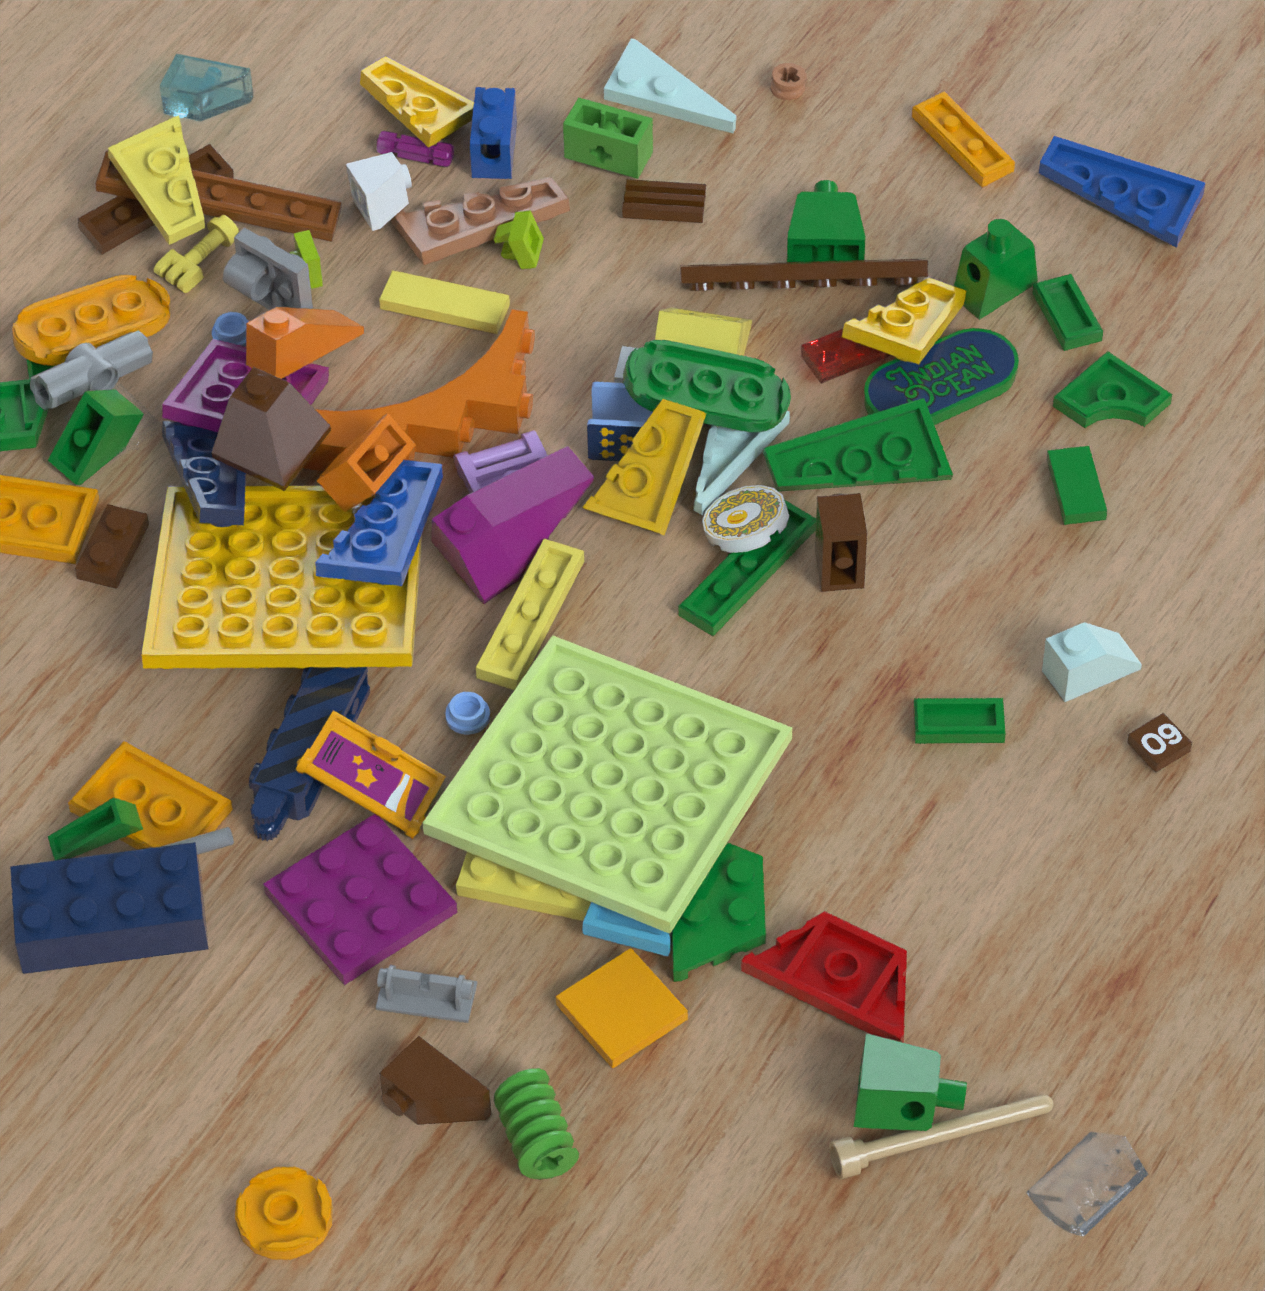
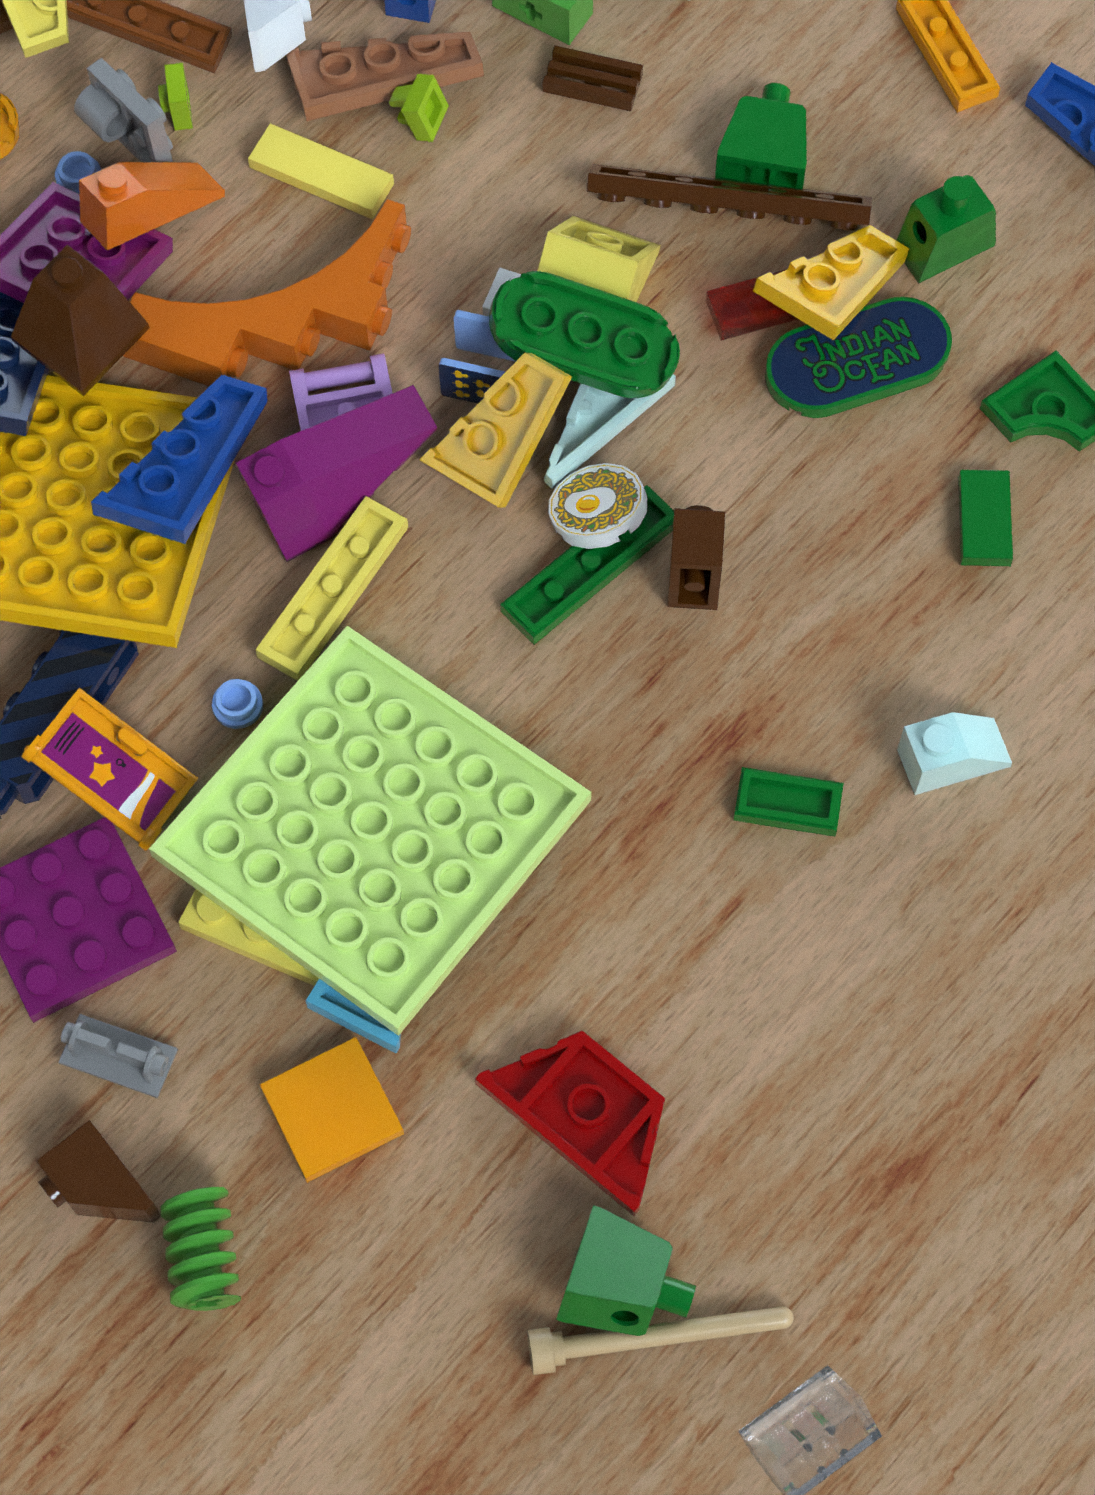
camera: 10 degrees right, 15 degrees up
light yellow hinge [154,215,239,293] -> none
orange slope [316,413,416,512] -> none
green wing [672,842,766,982] -> none
green wing [763,398,953,492] -> none
green tile [1032,274,1103,351] -> none
reddish brown tile [1127,713,1192,772] -> none

